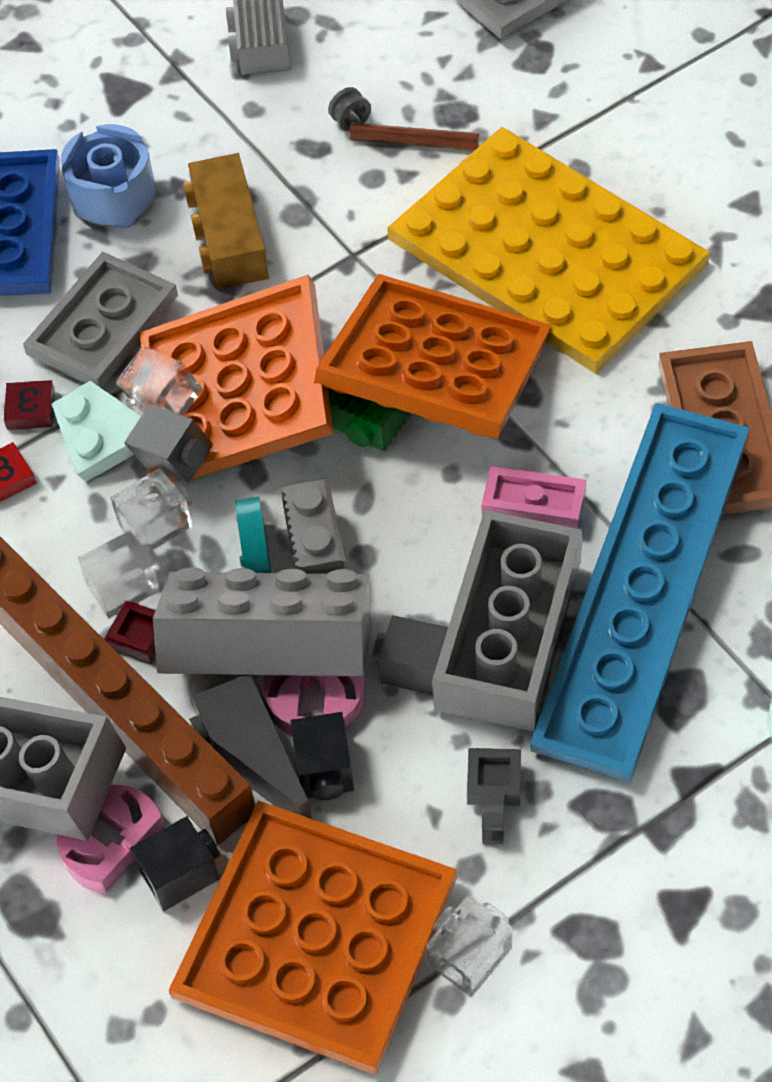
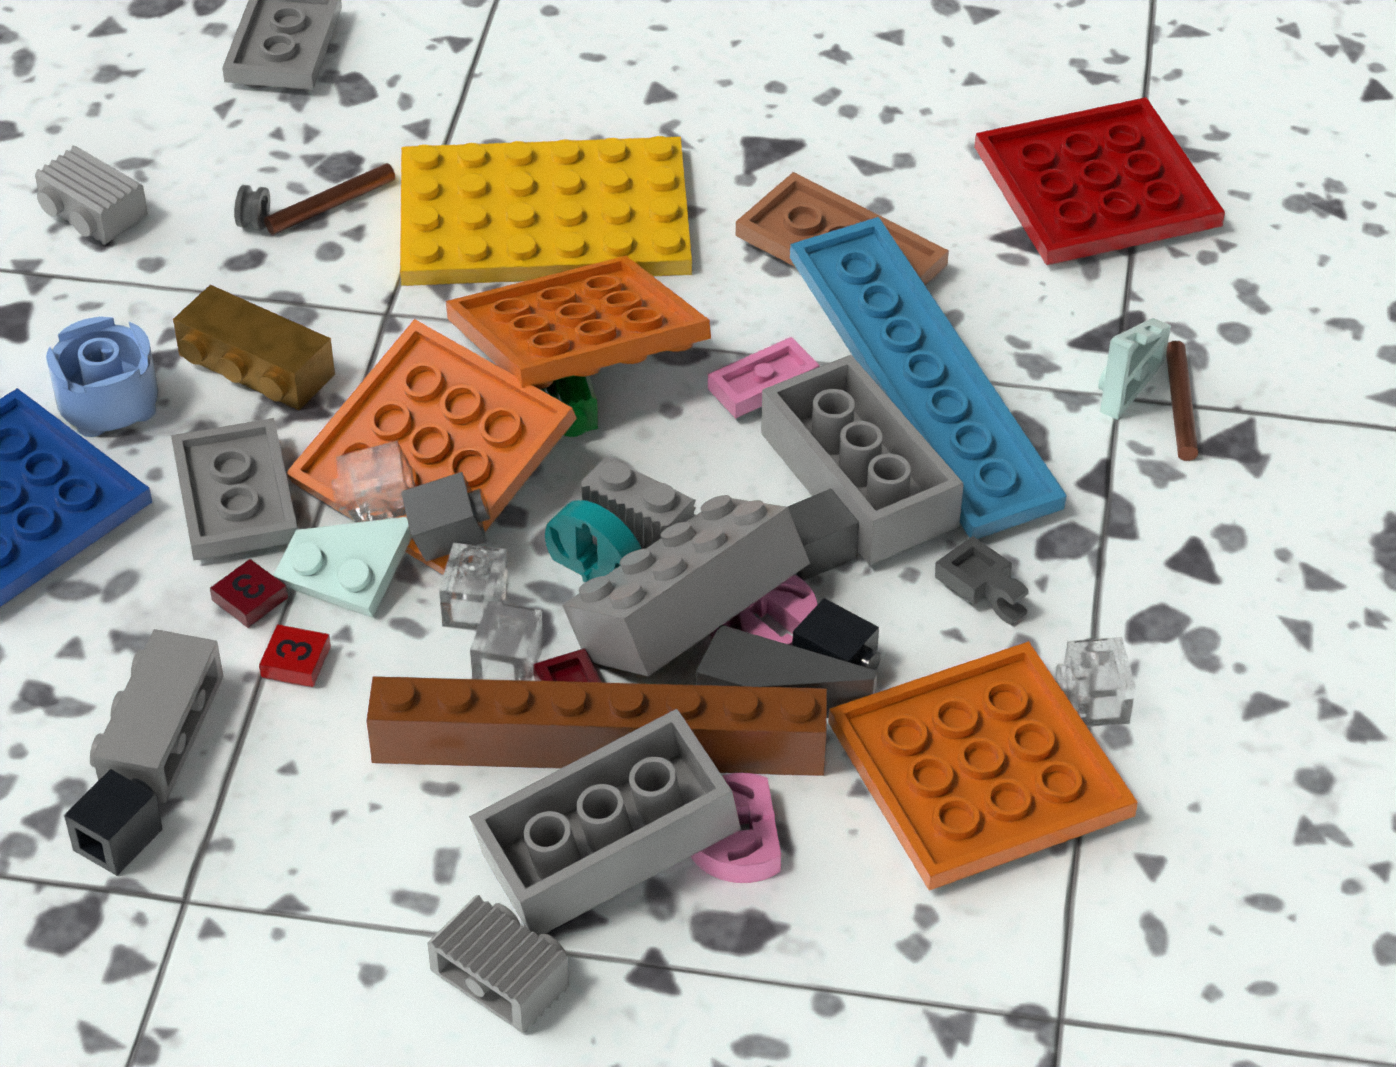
camera: 50 degrees left, 10 degrees down
black brick [130,816,221,912] -> none

